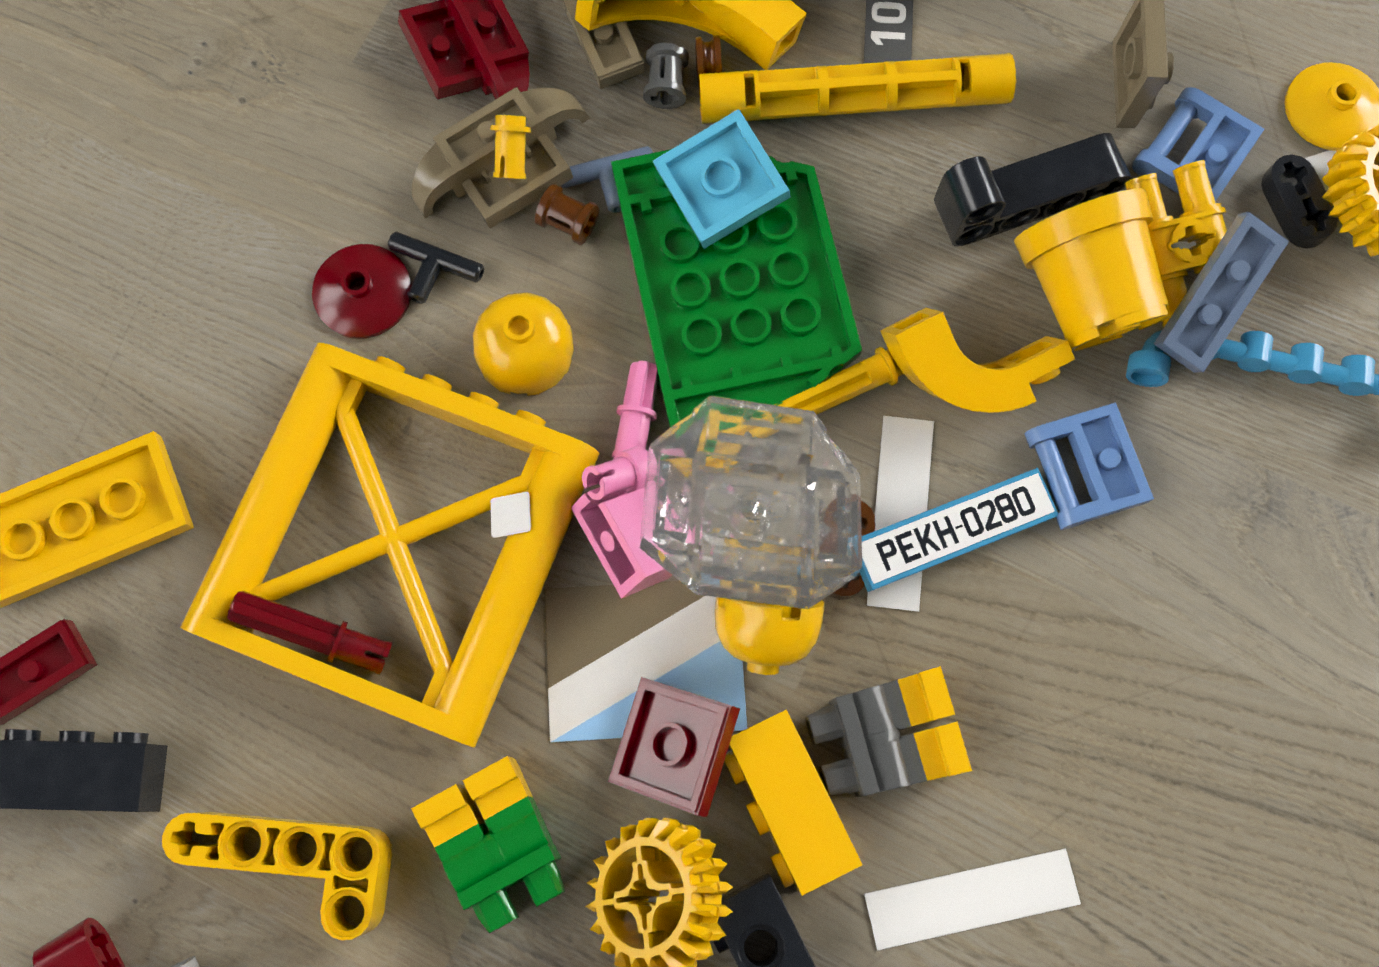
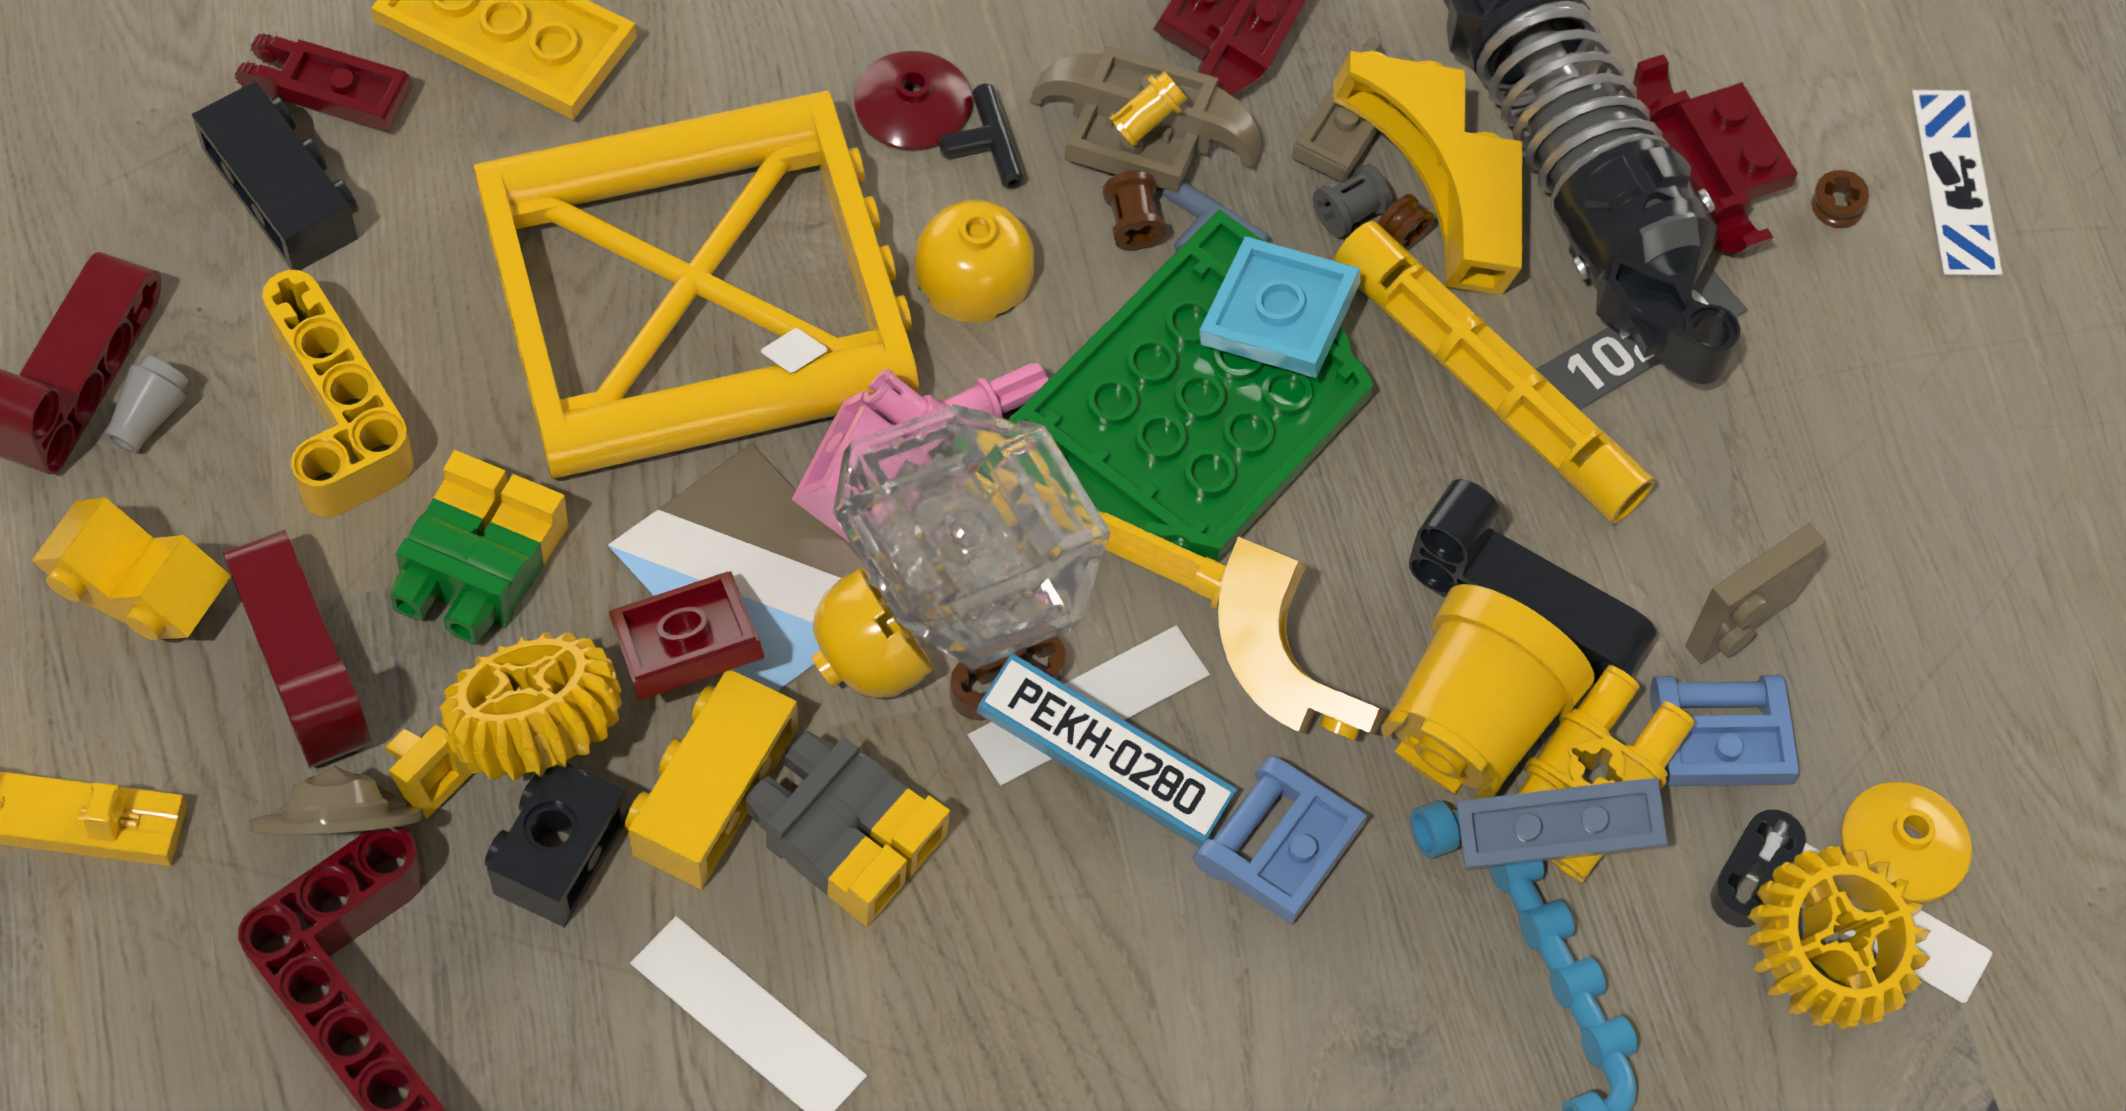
camera: 45 degrees right, 15 degrees down
dark red axle [227,591,393,675] -> none

